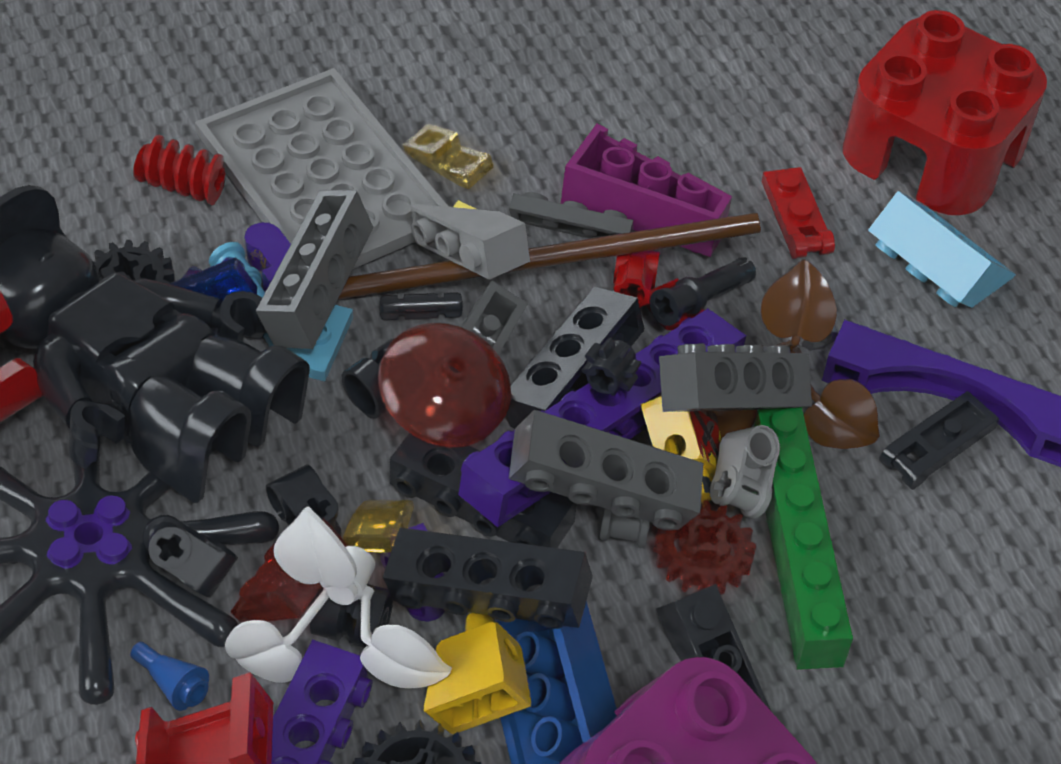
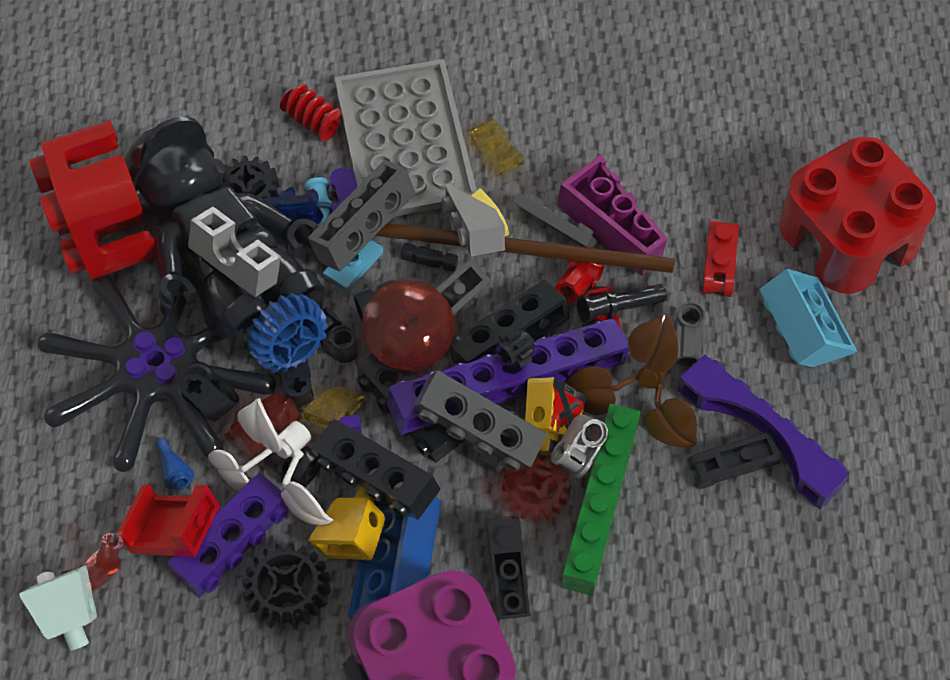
camera: 25 degrees right, 10 degrees up
dark grey brick [659,344,812,412] -> none
none -> light grey arch [188,207,281,297]
none -> blue gear [246,292,328,373]
none -> black piece [320,307,359,363]

